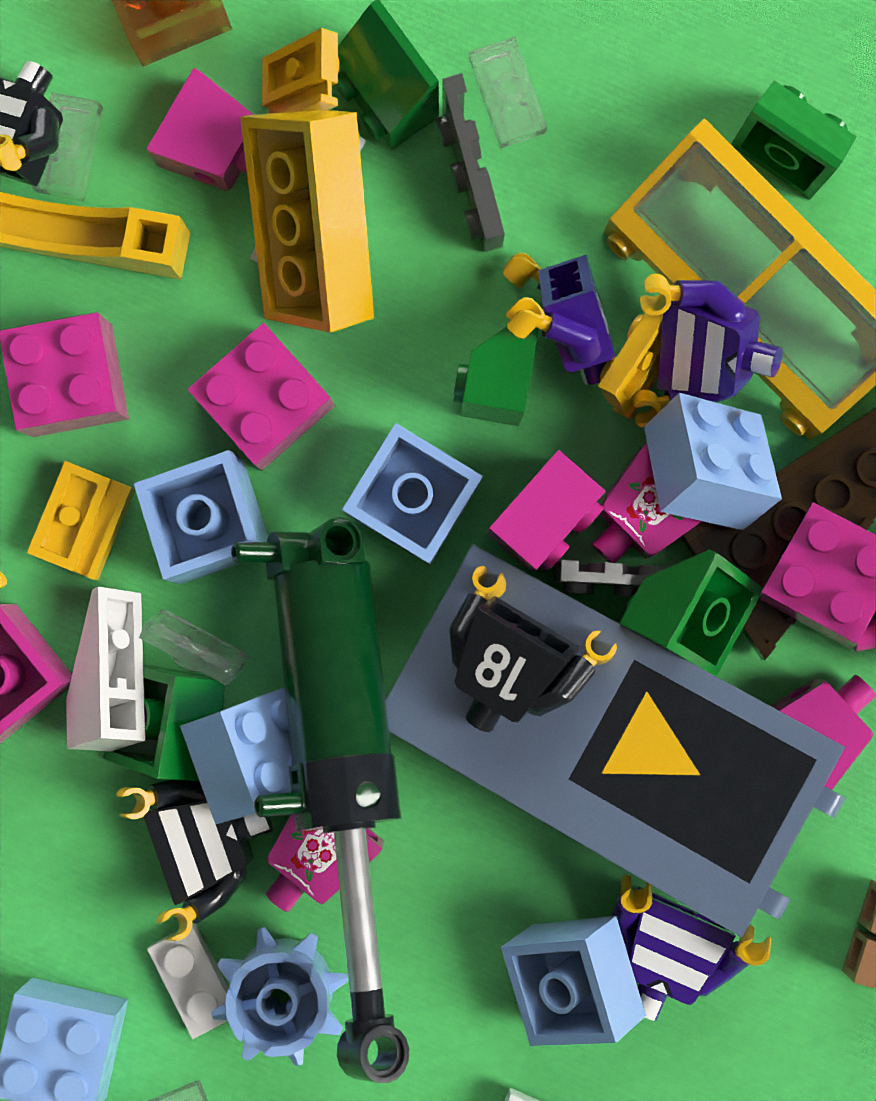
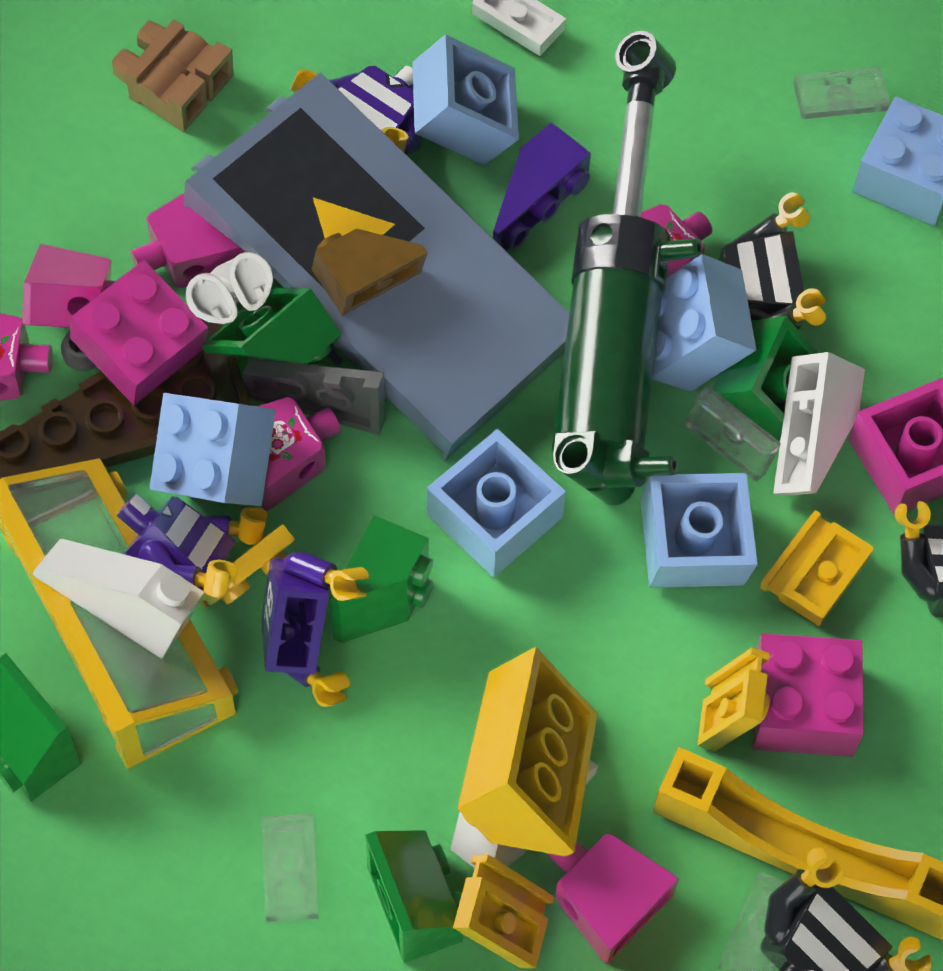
camera: 170 degrees left, 25 degrees down
white plate [147,923,229,1039] -> none
dark pink brick [188,322,335,471] -> none
light blue brick [211,927,349,1066] -> none
dark grey wing [436,73,505,252] -> none
black torso [449,566,617,732] -> none
dark pink brick [486,450,606,572] -> none
none -> white slope [32,538,205,659]
none -> white piece [186,252,273,324]
none -> pearl gold slope [312,229,428,316]
none -> dark purple slope [493,122,591,251]
none -> yellow plate [697,647,770,751]

